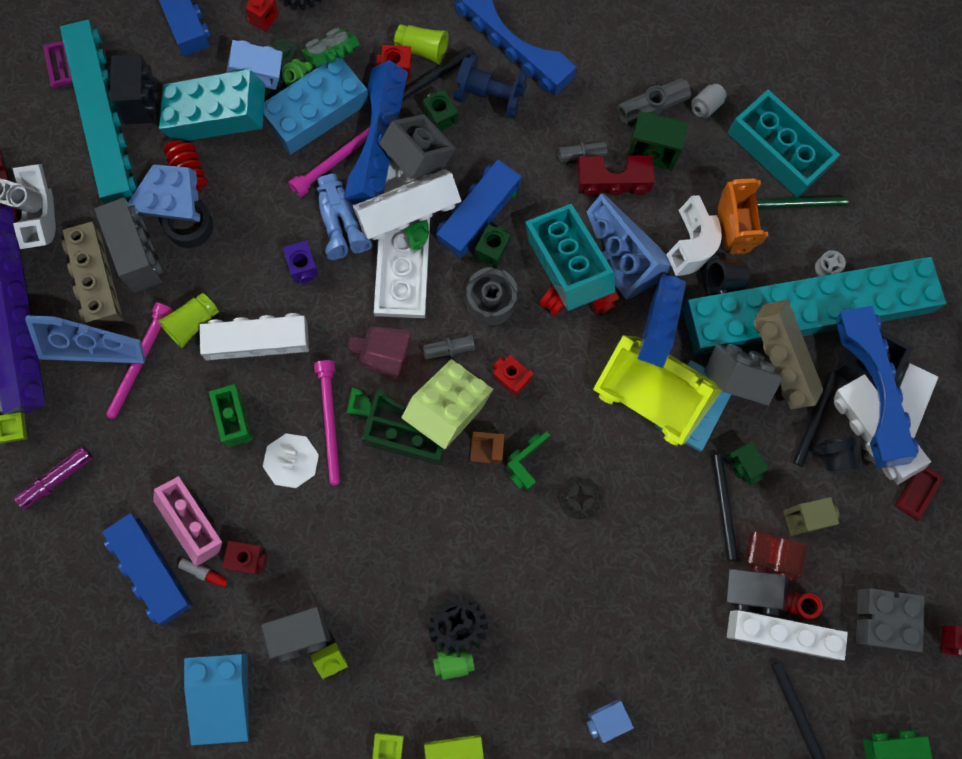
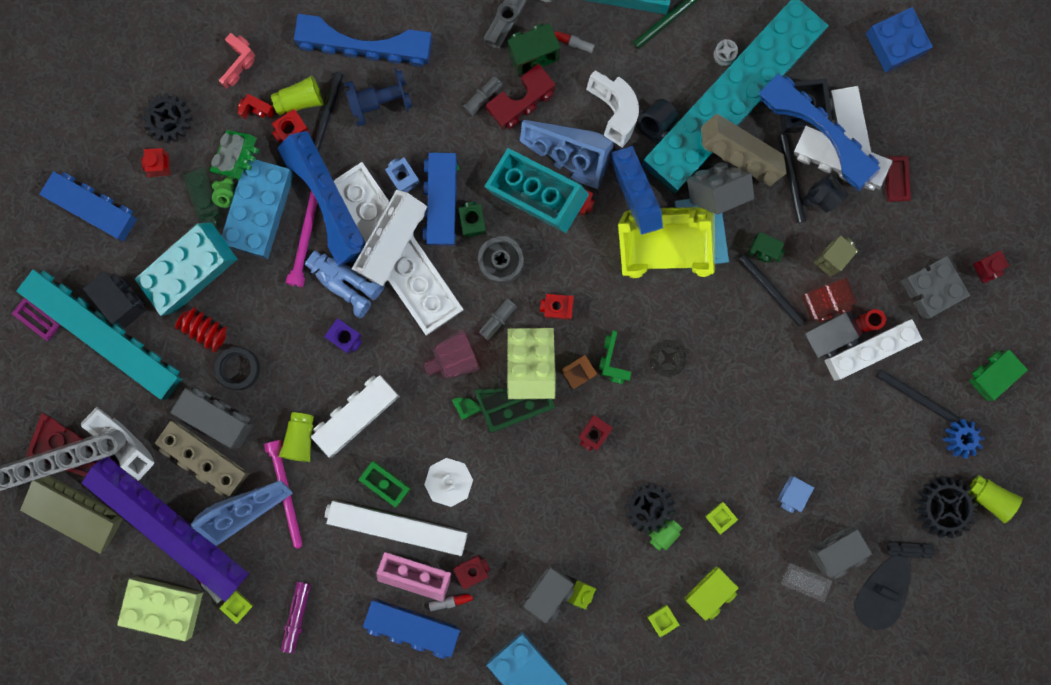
camera: 30 degrees left, 10 degrees up
medium blue wing [128,164,200,222] -> none
light blue brick [227,40,282,90] -> none
dark pink piece [314,360,340,486] -> none
dark grey brick [379,114,456,179] -> none
green tile [404,219,429,253] -> none
dark green brick [423,90,458,132] -> none
red wheel [539,286,565,317] -> none
orange piece [718,179,768,254] -> none
none -> red bracket [237,94,276,120]
none -> white brick [324,500,468,556]
none -> medium blue brick [385,158,420,193]
none -> light grey piece [554,31,595,53]
none -> dark red brick [578,415,613,452]
none -> lime plate [705,502,738,535]

